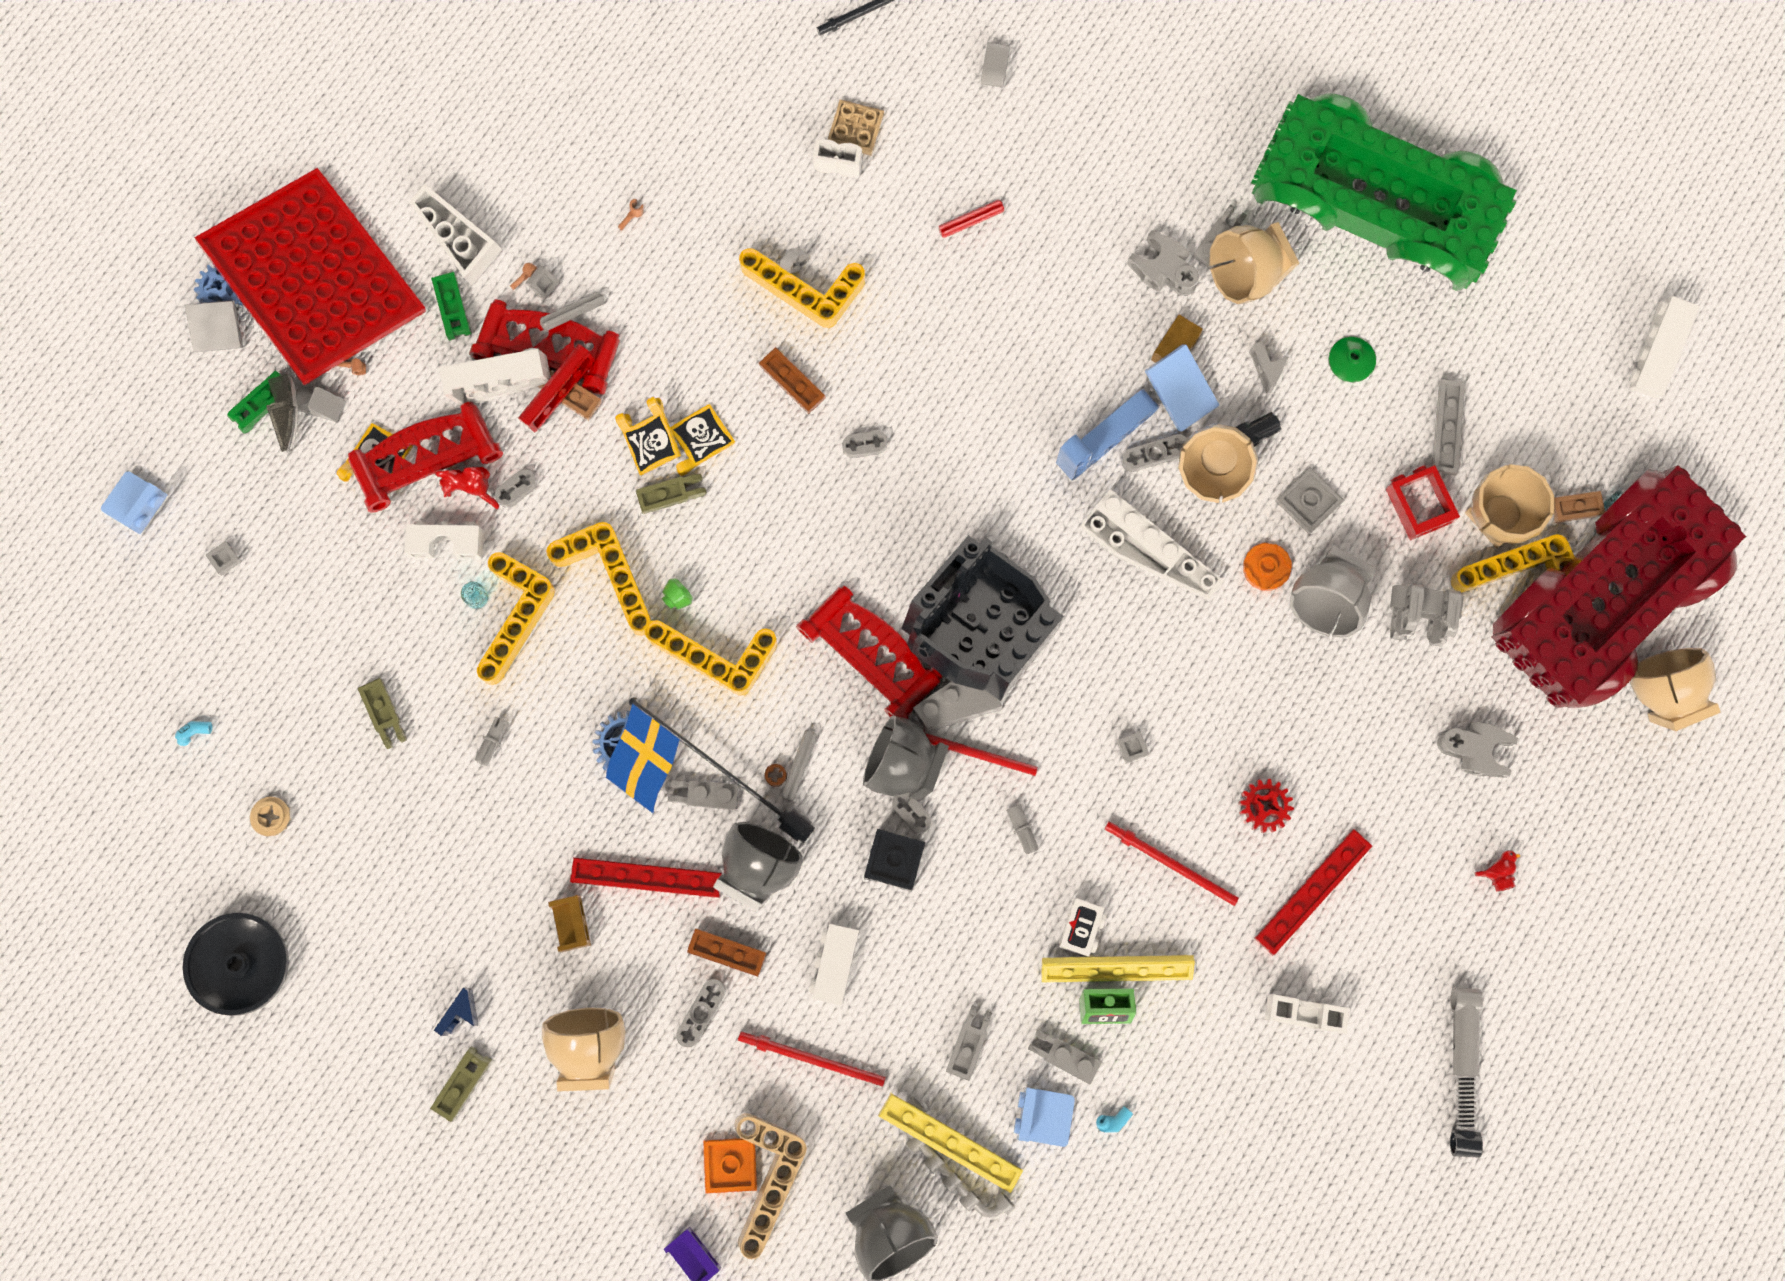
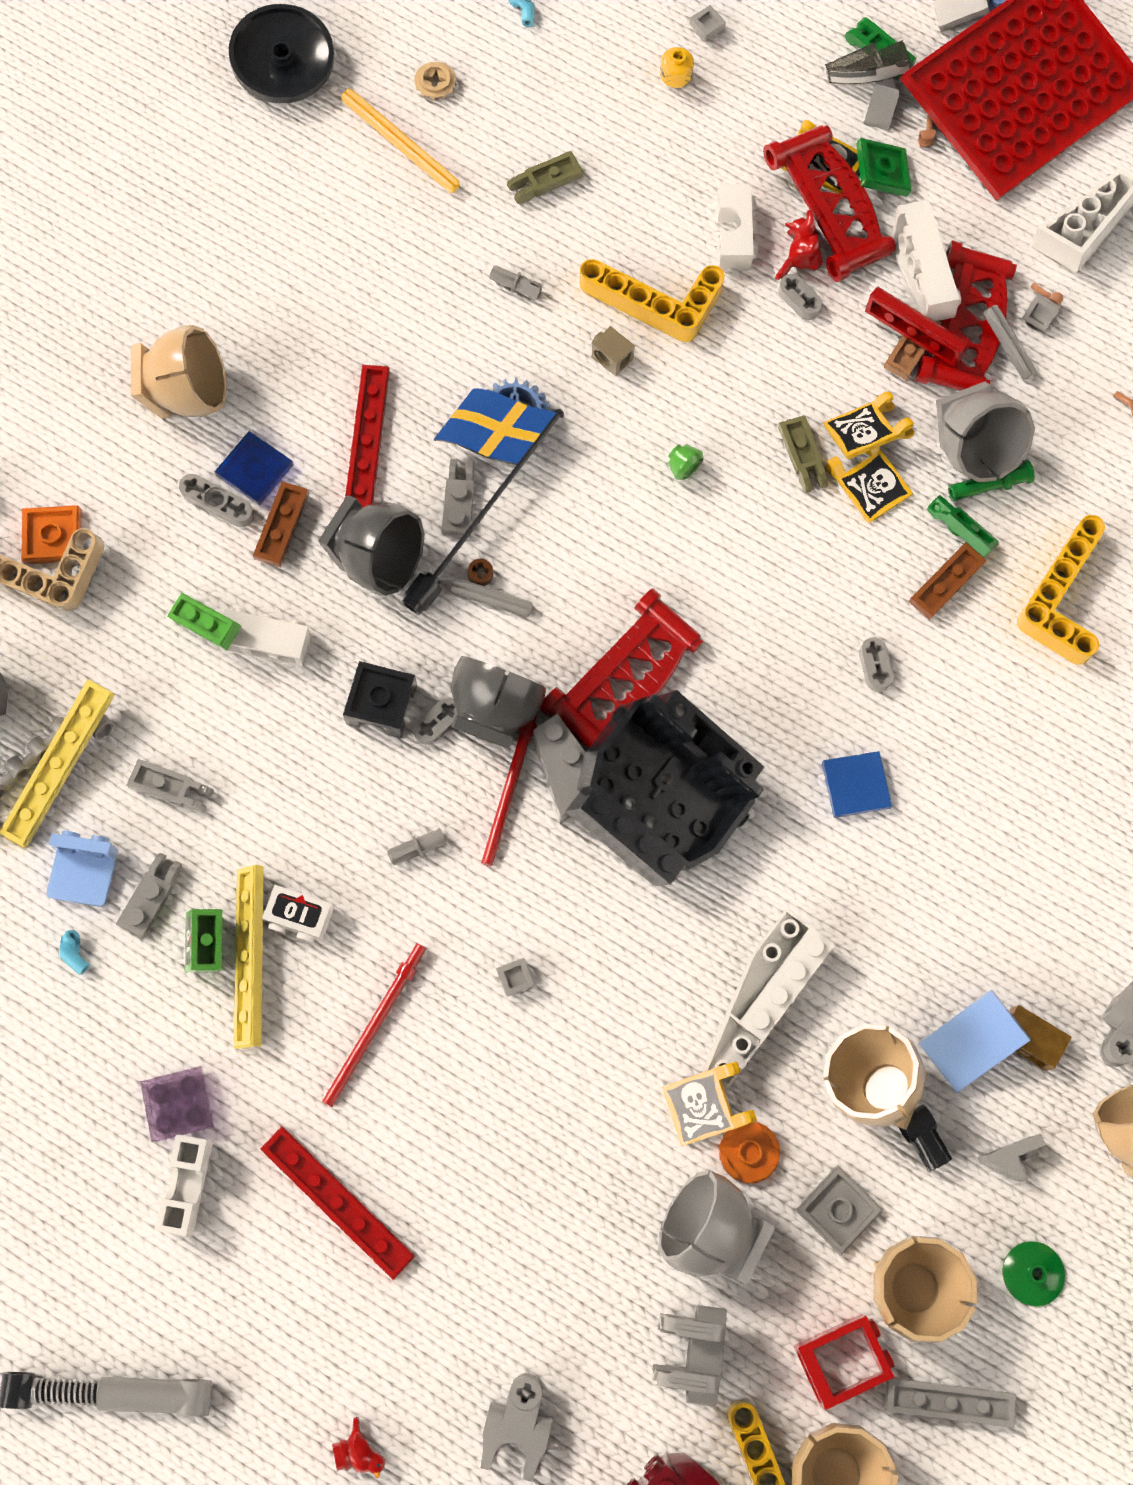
camera: 85 degrees right, 5 degrees down
olive plate [430,1046,493,1122] -> none
green plate [431,272,472,341] -> none
dark blue slope [433,987,478,1036] -> none
clear light blue wheel [460,581,489,609] -> none
yellow beam [546,522,652,636] -> none
pearl gold panel [548,895,591,952] -> none
yellow beam [645,620,777,696] -> none
red bar [738,1031,886,1087] -> none
light grey beam [780,248,809,274] -> none
medium blue beam [1056,389,1159,481] -> none
light grey beam [1121,434,1187,472] -> none
red gear [1238,779,1294,833] -> none
none -> clear purple tile [140,1066,215,1143]
none -> bright green tile [167,593,242,651]
none -> clear blue tile [214,431,294,506]
none -> yellow axle [342,88,460,193]
none -> dark tan brick [591,326,635,377]
none -> yellow head [660,47,694,88]
none -> flag [662,1062,757,1146]
none -> blue tile [822,751,892,818]
none -> green tile [856,138,912,197]
none -> tan plate [873,1235,977,1343]
none -> green hinge [926,495,999,558]
none -> light grey plate [936,381,1035,482]
none -> green pin [948,459,1035,502]

